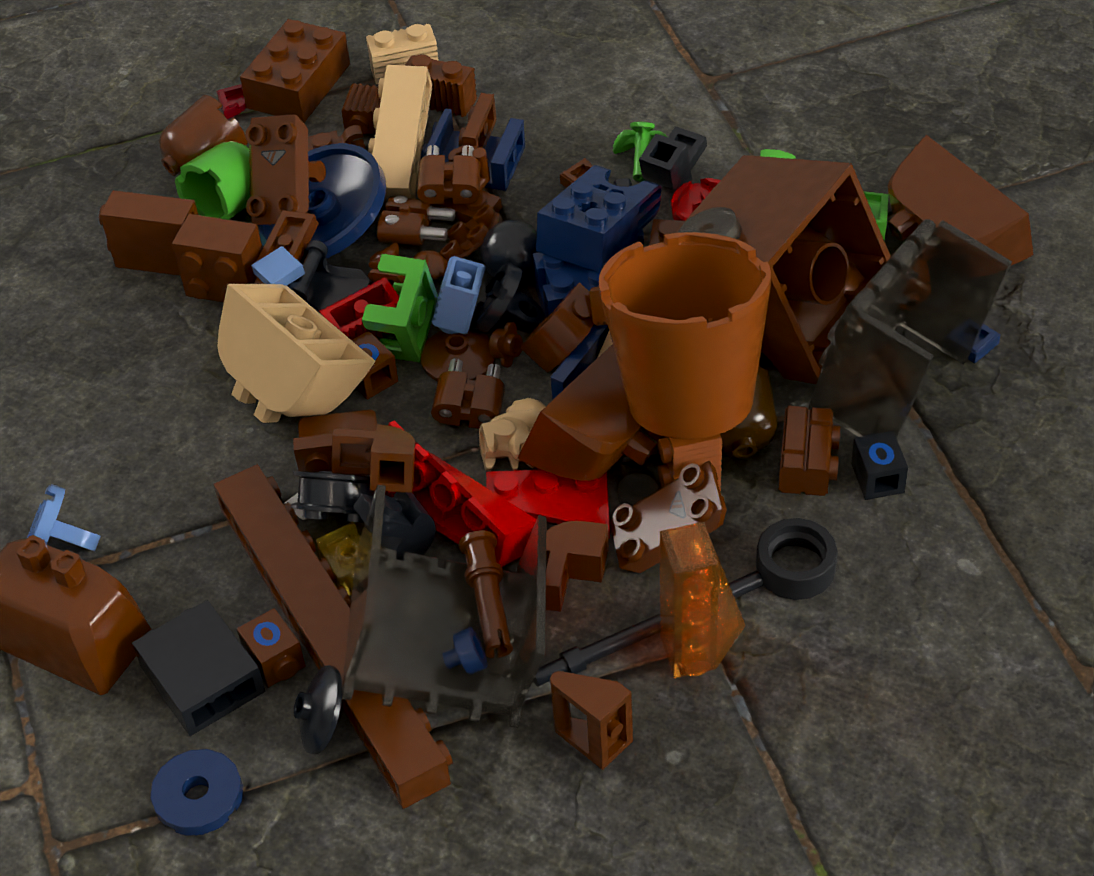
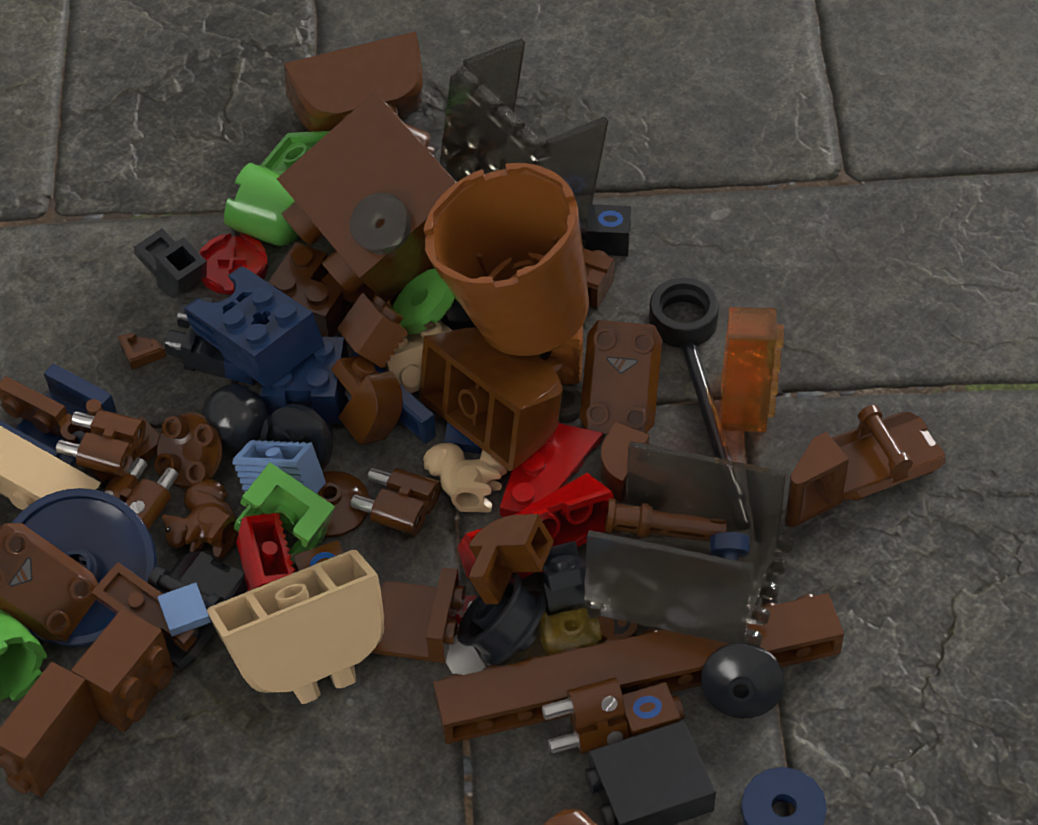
camera: 75 degrees left, 5 degrees up
reddish brown plate [489,322,523,368] -> none
bright green plant [613,121,667,182] -> none
none -> reddish brown piece [542,677,629,754]
none -> reddish brown shield [832,405,946,501]

